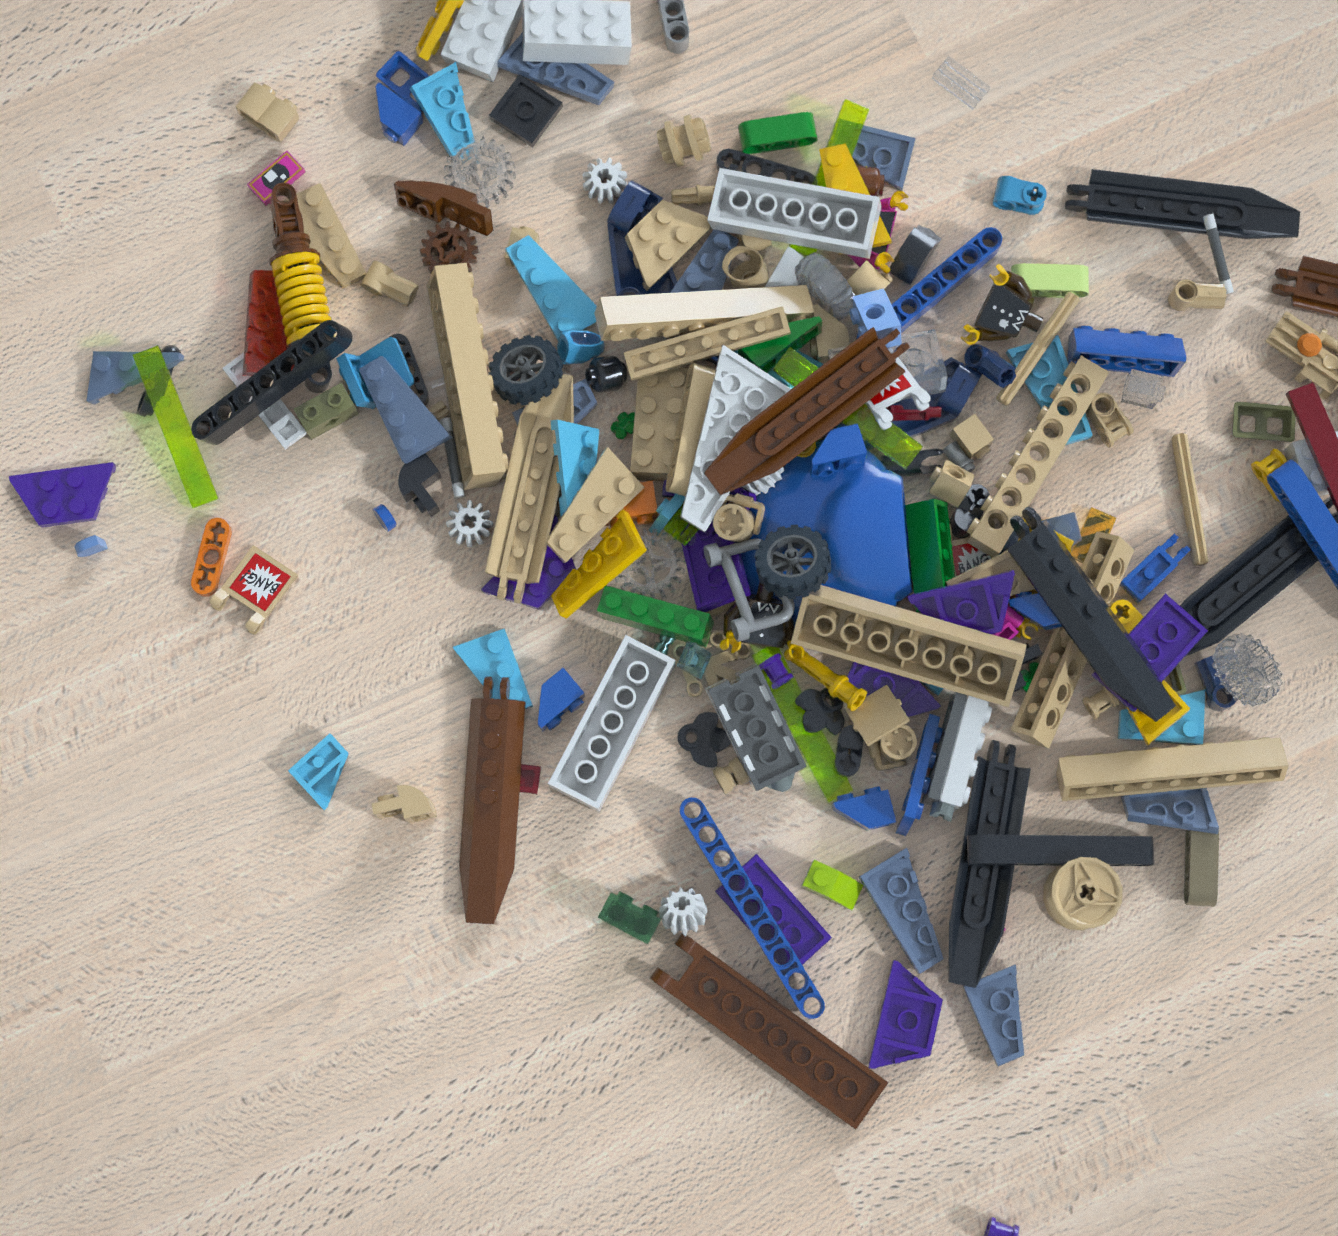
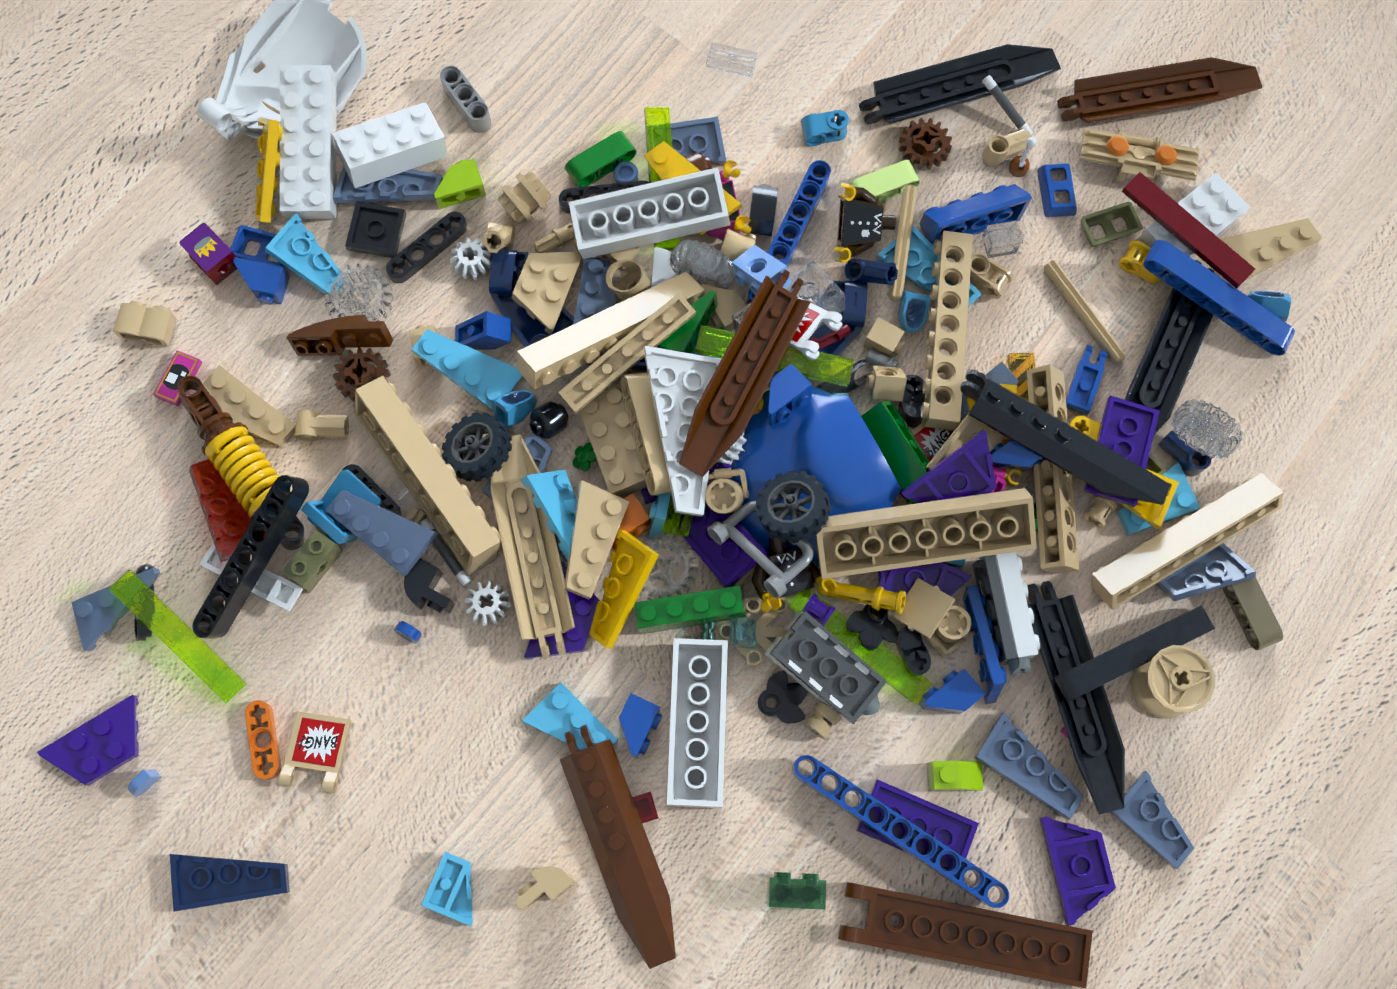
camera: 30 degrees left, 5 degrees down
white gear [659,887,707,937] -> none
none -> dark blue wing [170,854,290,912]
none -> piece [179,223,237,285]
none -> black beam [386,211,467,283]
none -> lime slope [434,159,486,210]
none -> blue slope [455,311,511,350]
none -> tan piece [483,222,515,253]
none -> medium blue tile [614,162,638,183]
none -> rock [898,291,930,333]
none -> reddish brown gear [899,118,952,170]
none -> hinge [1009,137,1037,177]
none -> blue piece [1037,163,1077,217]

